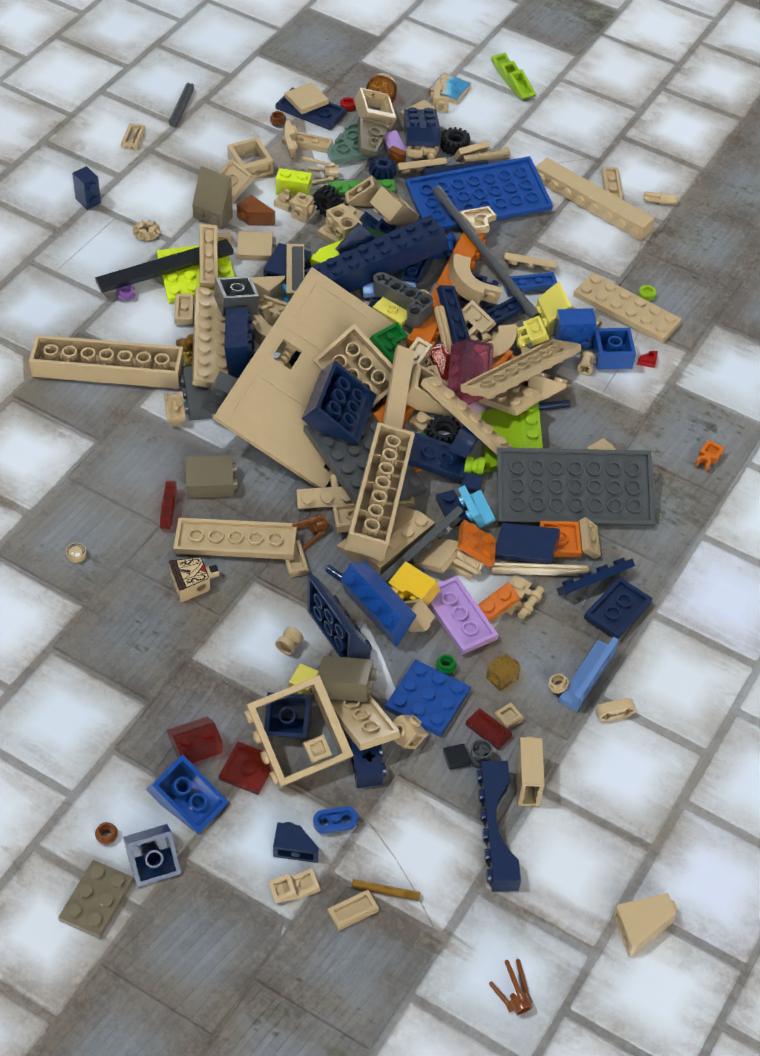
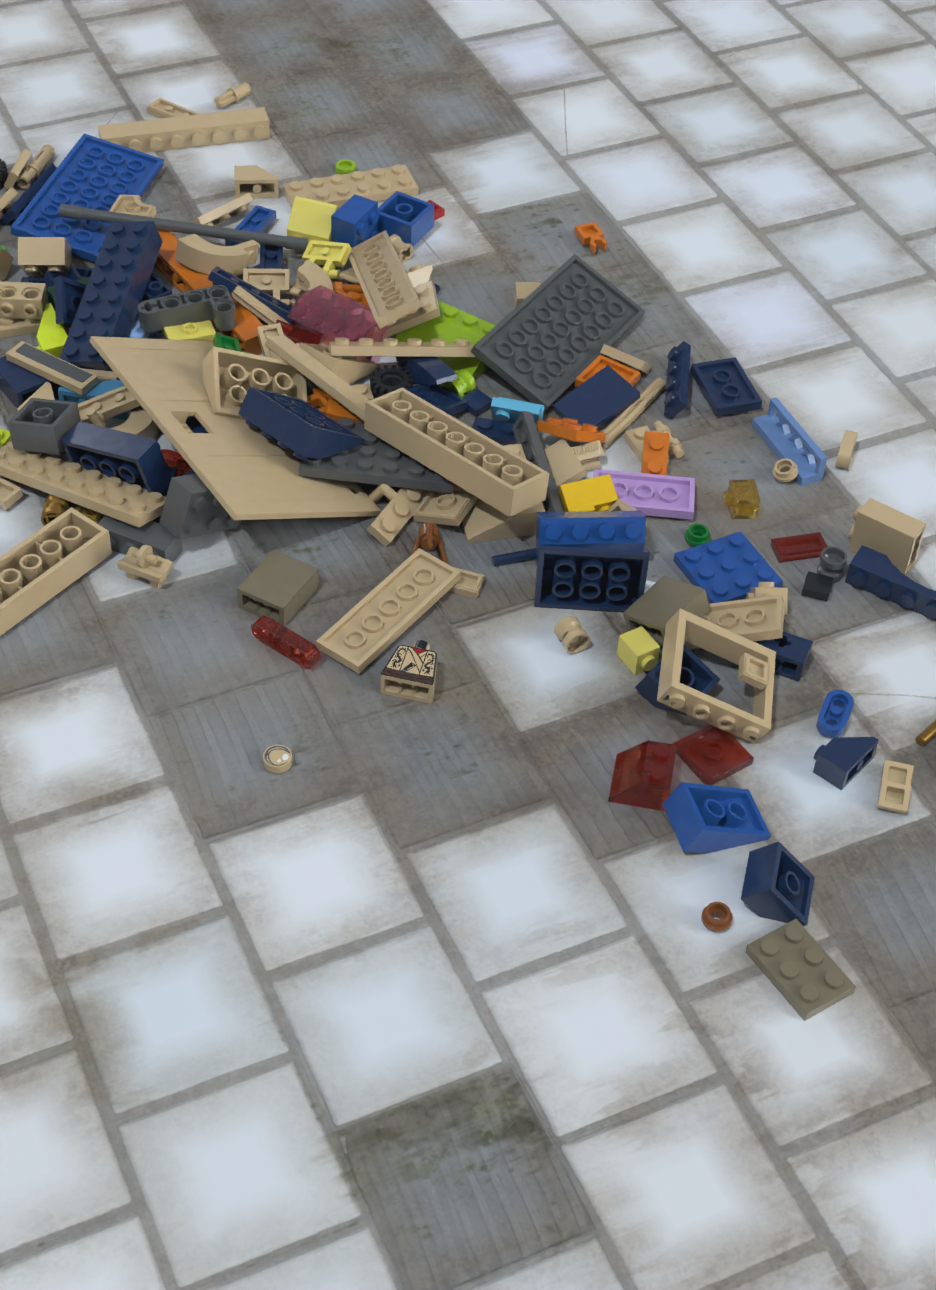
camera: 55 degrees left, 5 degrees down
tan tile [494,703,524,731] -> none
none -> tan slope [234,165,279,199]

